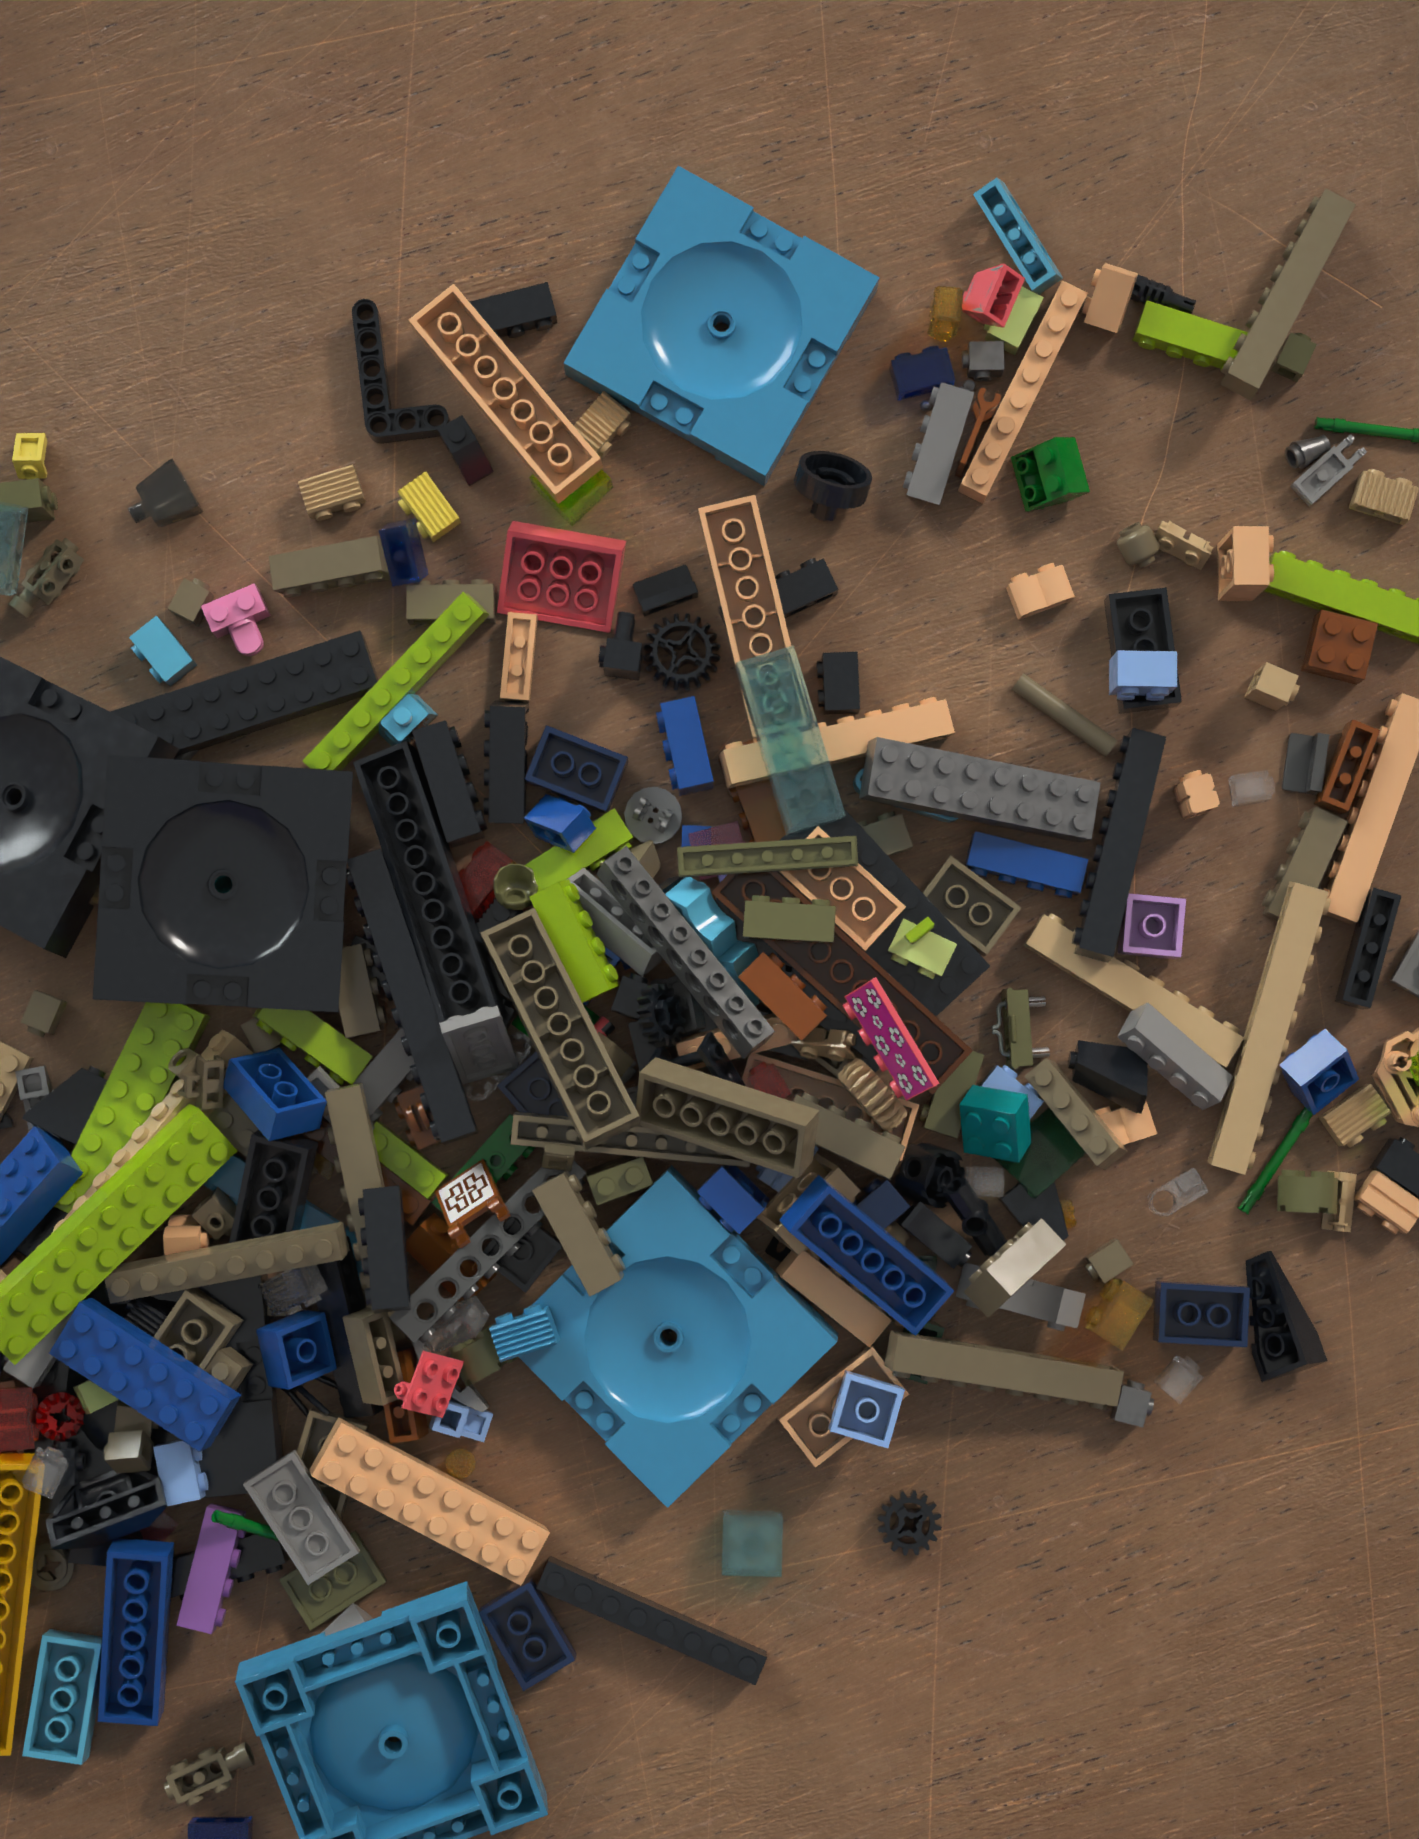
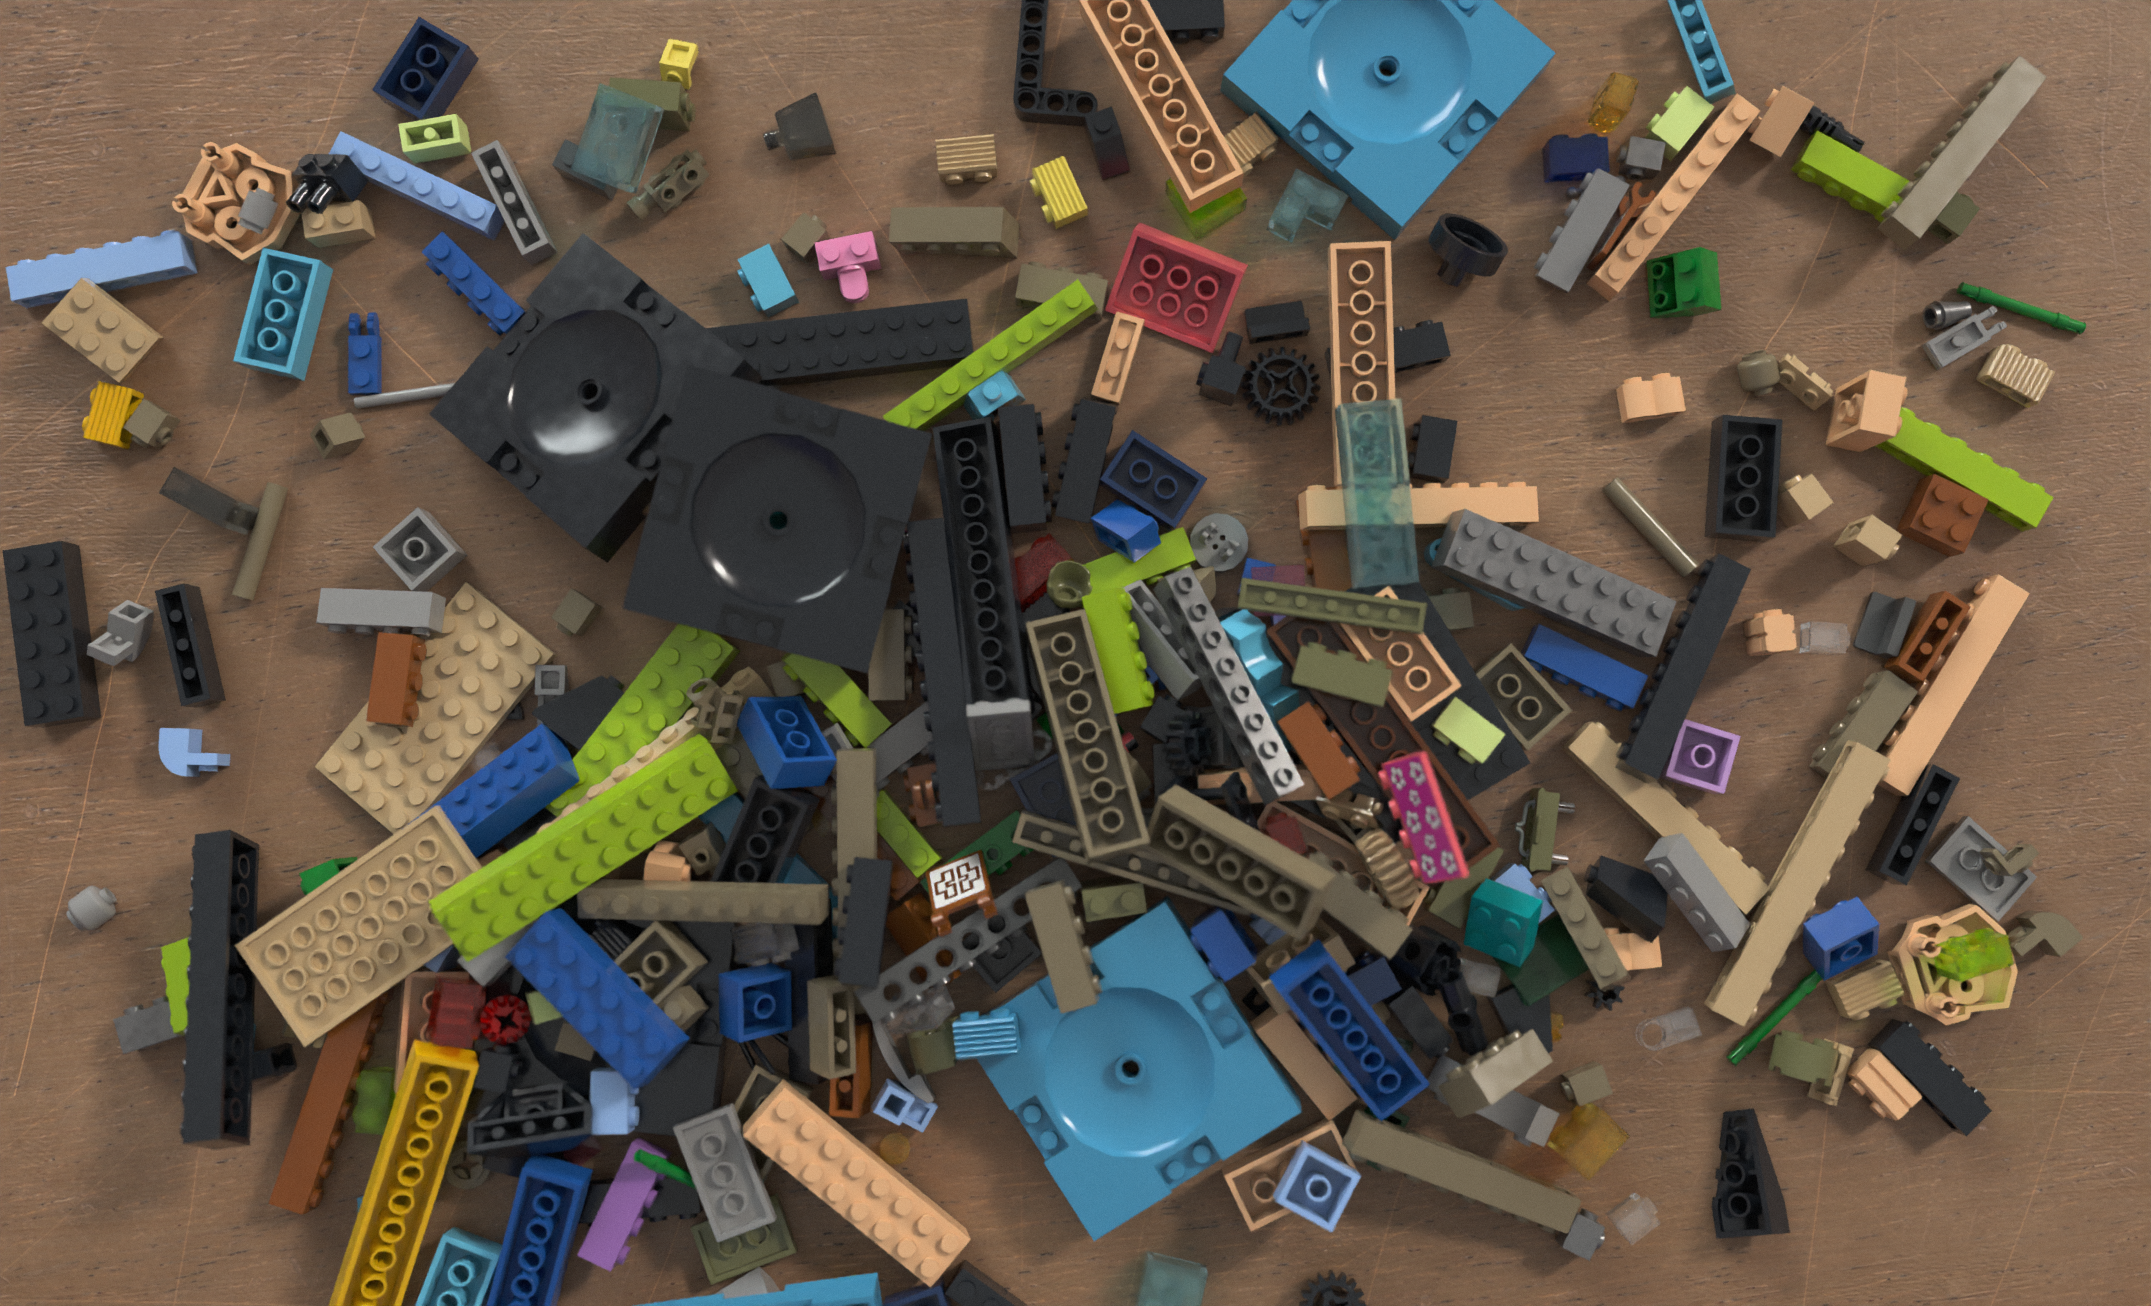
camera: 20 degrees right, 0 degrees up
clear brick [22,1447,68,1499] -> none
dark tan brick [104,1430,155,1473] -> none
clear blue brick [379,518,429,587] -> none
coral hinge [394,1350,464,1418] -> none
dark tan tile [542,1143,575,1171] -> none
blue brick [656,696,714,796] -> none
lime tile [904,917,935,944] -> none
coral torso [960,264,1025,328] -> none
light blue brick [1109,650,1177,701] -> none
dark blue brick [1153,1281,1250,1347] -> none
none -> clear light blue brick [1266,169,1348,243]
none -> black gear [1585,980,1625,1011]
none -> tan brick [1777,474,1834,528]

